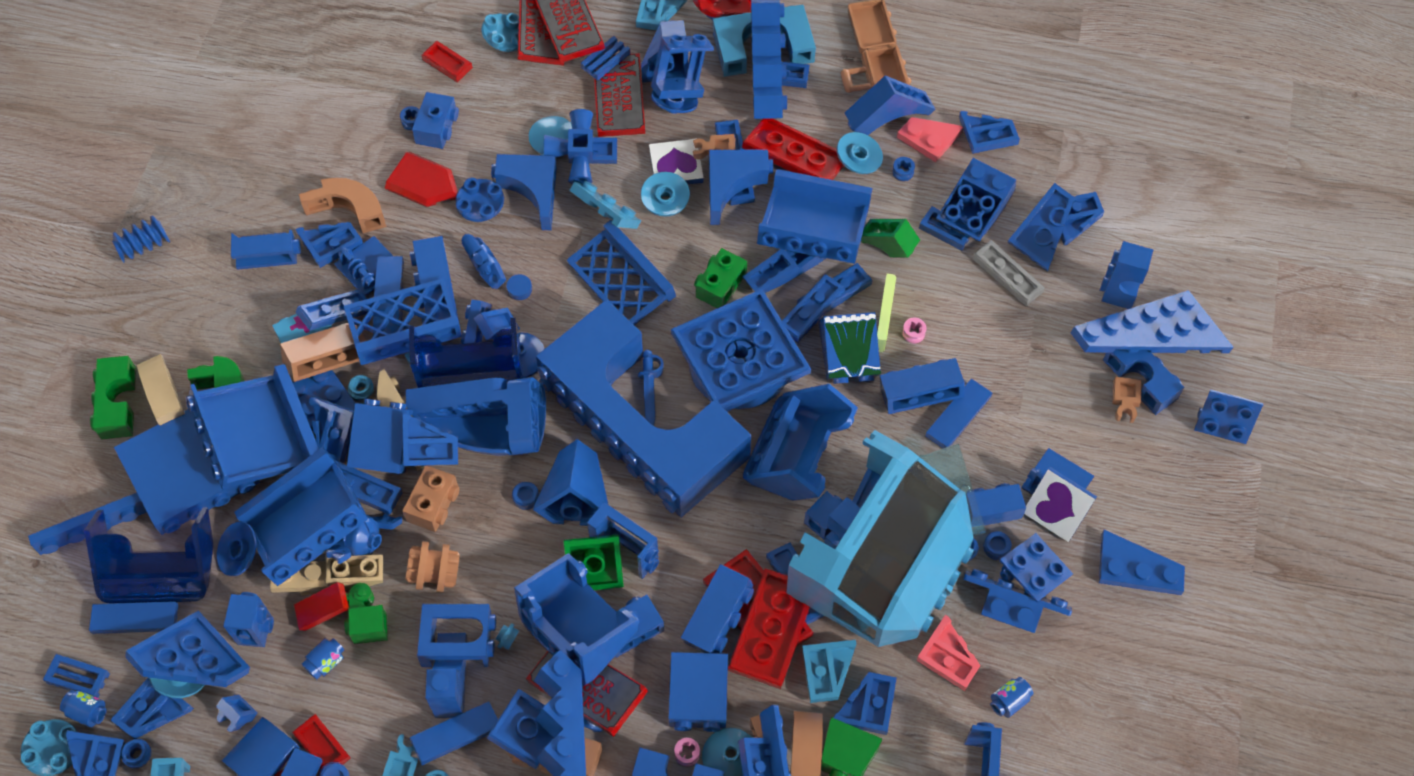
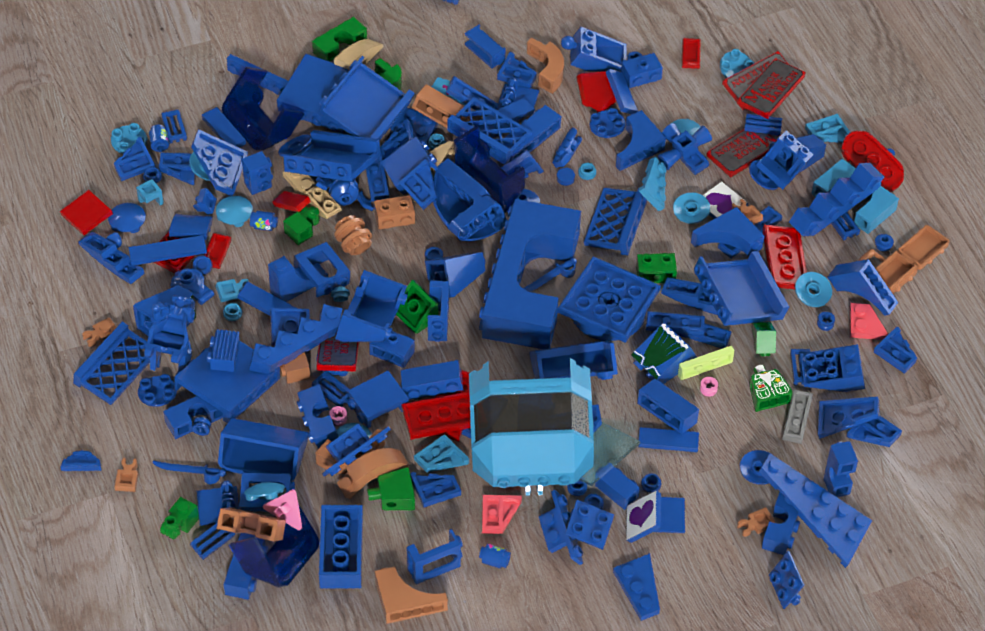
camera: 55 degrees right, 10 degrees down
blue tile [474,308,520,340] -> none
none -> dark azure dish [216,196,253,227]
none -> blue tile [312,371,349,407]
none -> blue slope [561,27,627,72]
none -> dark azure plate [578,163,597,180]
none -> blue tile [606,69,638,114]
none -> blue plate [641,473,661,493]
none -> blue dish [740,450,770,485]
none -> green torso [749,365,793,412]
none -> blue plate [875,234,894,252]

